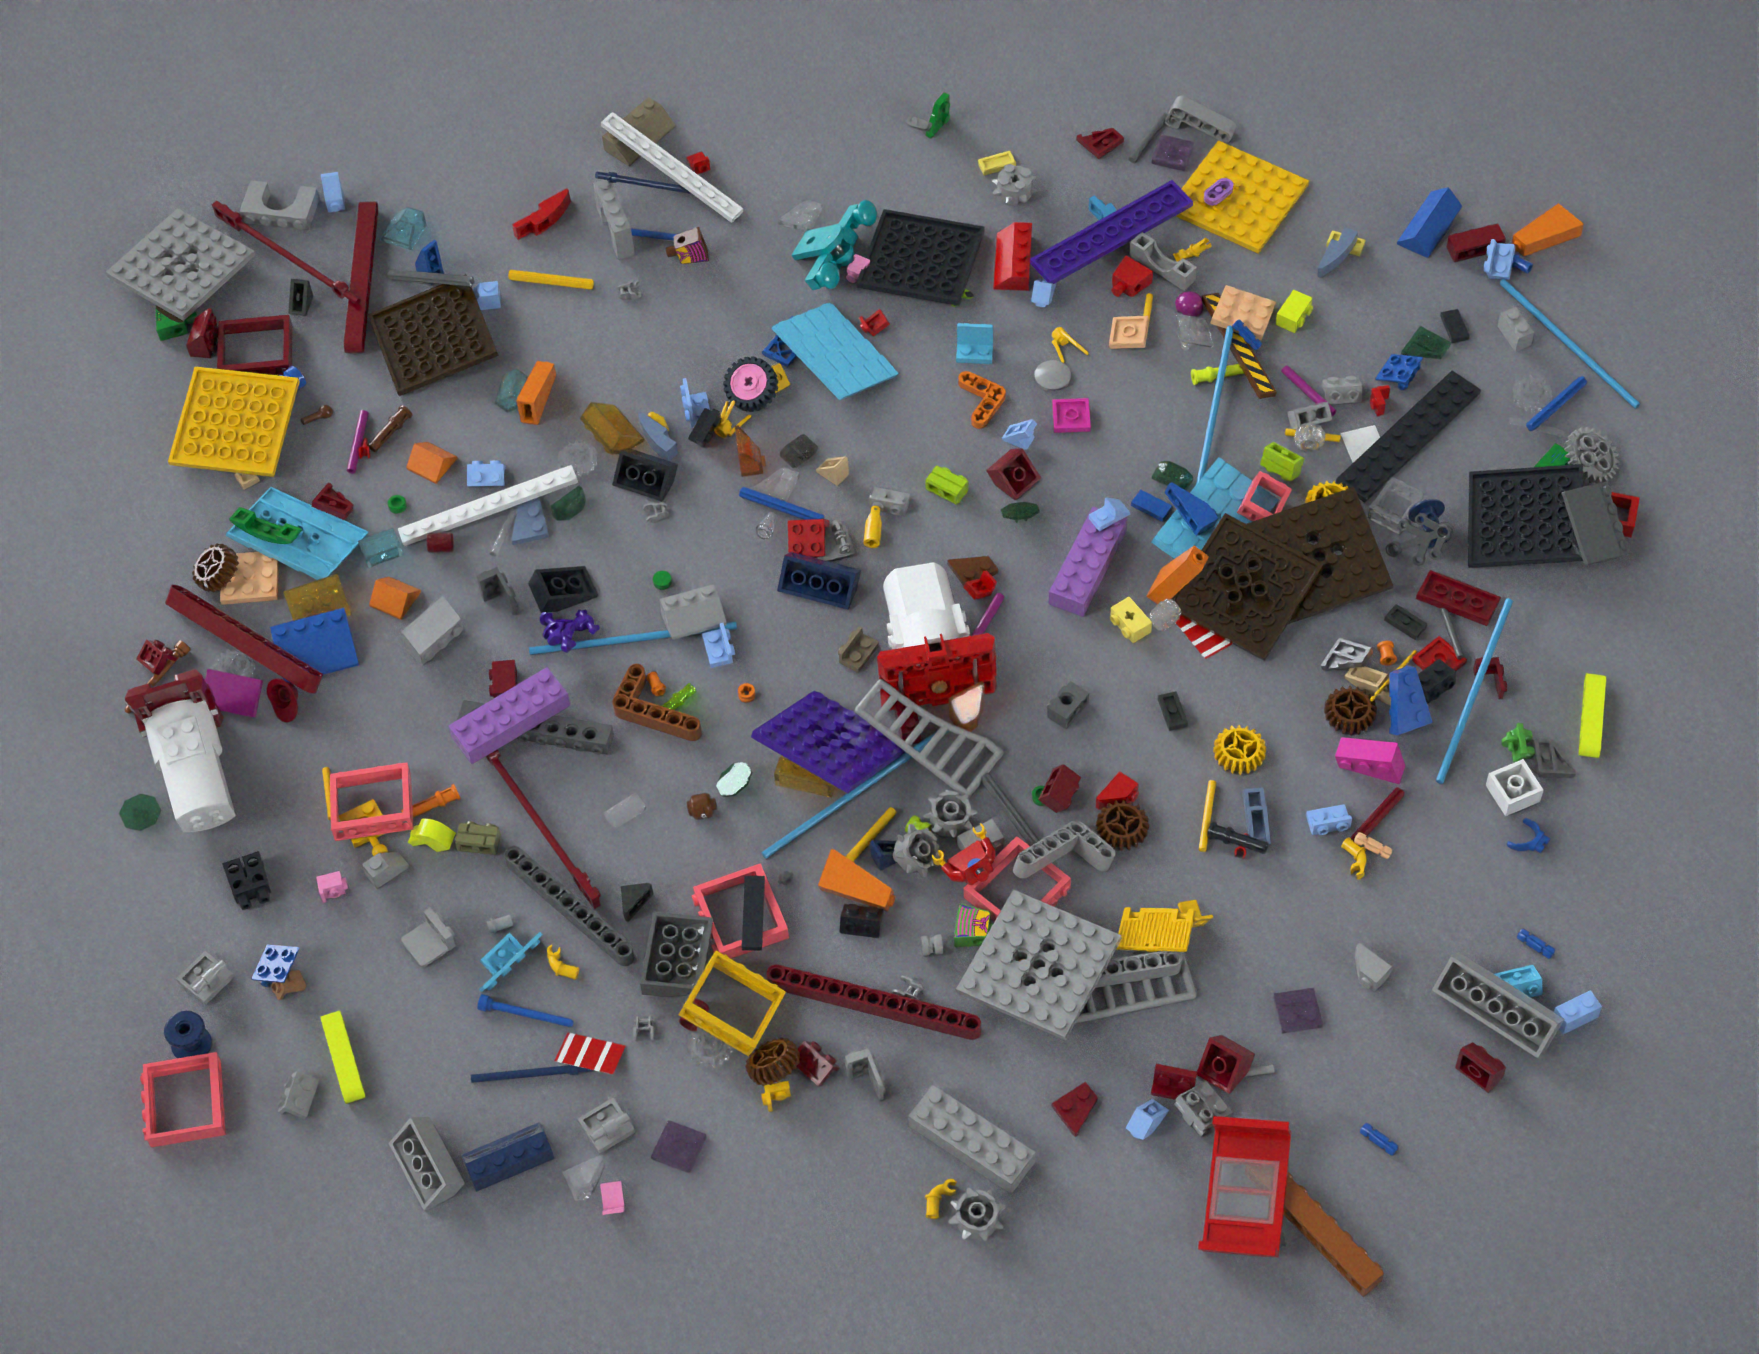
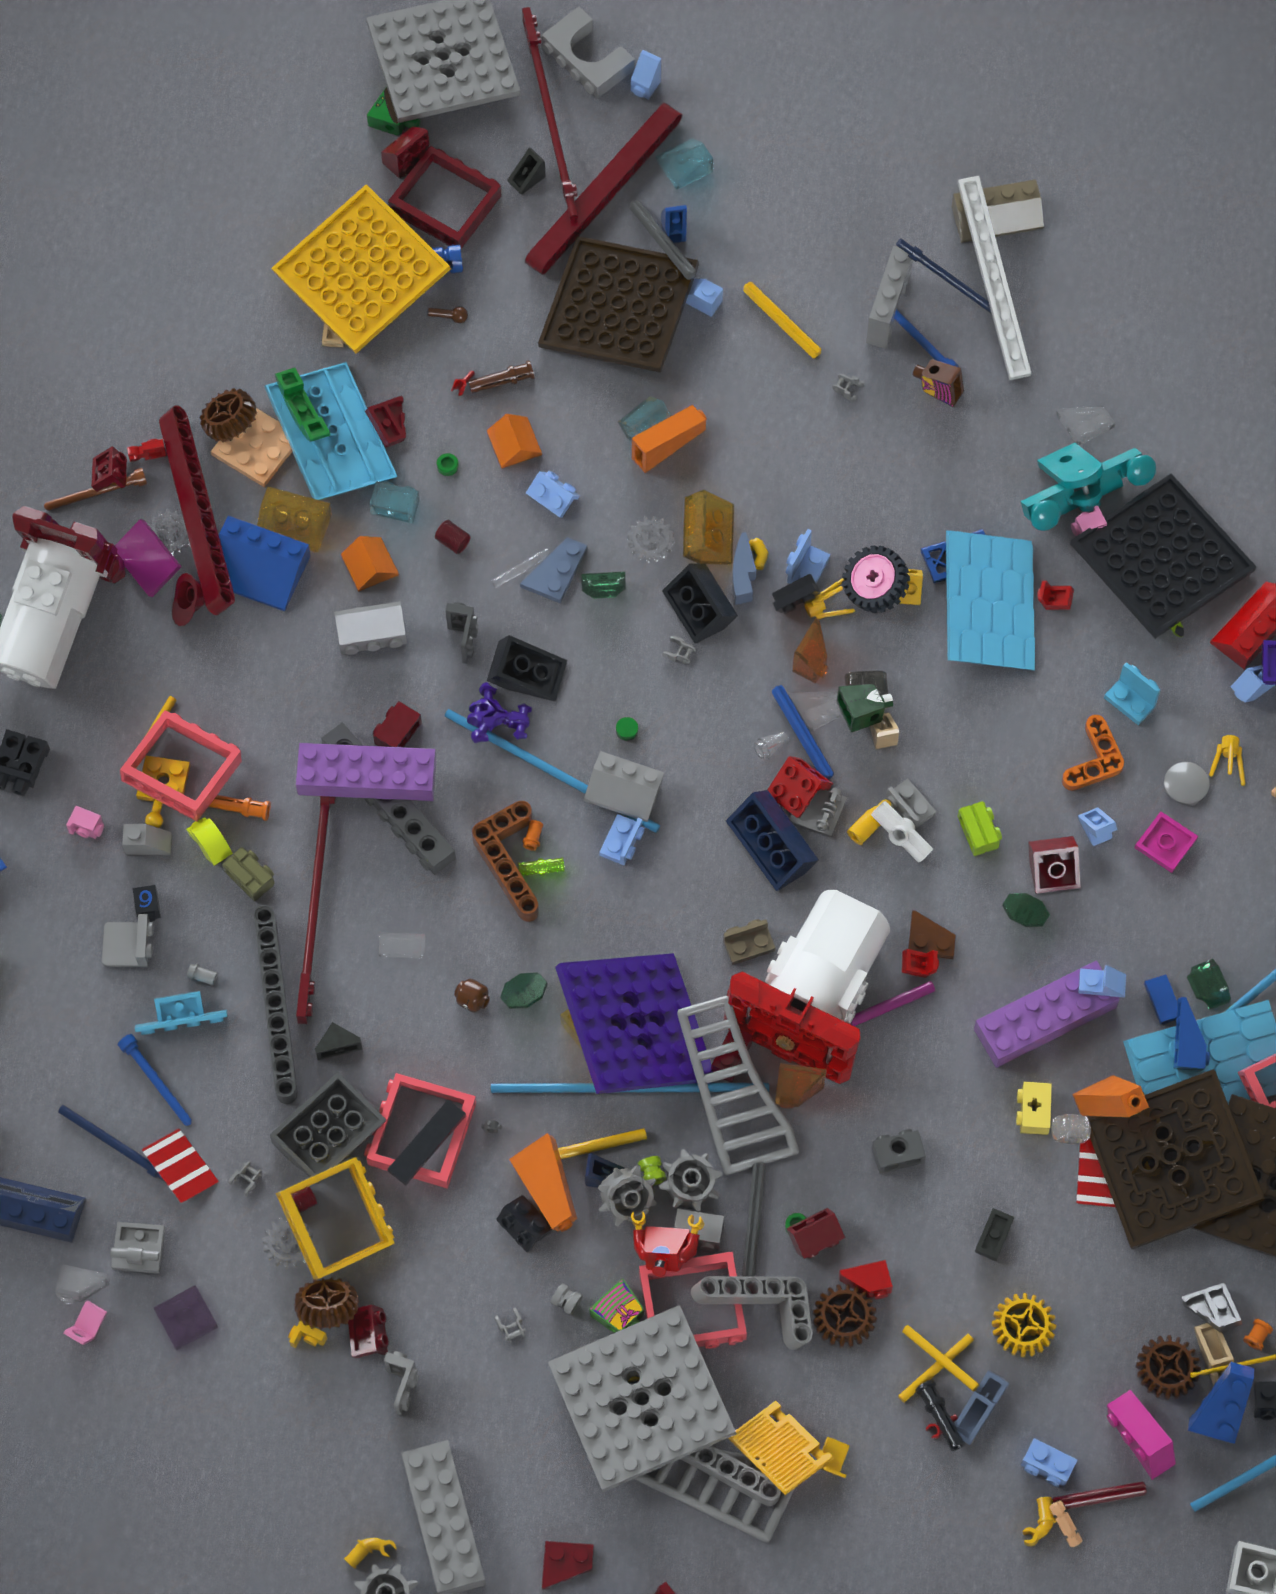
camera: 35 degrees right, 10 degrees up
magenta piece [346,410,369,474] -> none
white plate [398,465,578,546] -> none
red slope [512,188,571,240] -> none
yellow piece [547,945,580,980] -> none
red bracket [686,151,711,174] -> none
orange bush [738,683,755,703] -> none
dark red beam [767,964,981,1040] -> none
none -> red plate [127,439,167,462]
none -> black brick [133,885,161,922]
none -> dark green torso [836,684,893,732]
none -> white piece [871,801,933,863]
none -> yellow bar [902,1325,979,1392]

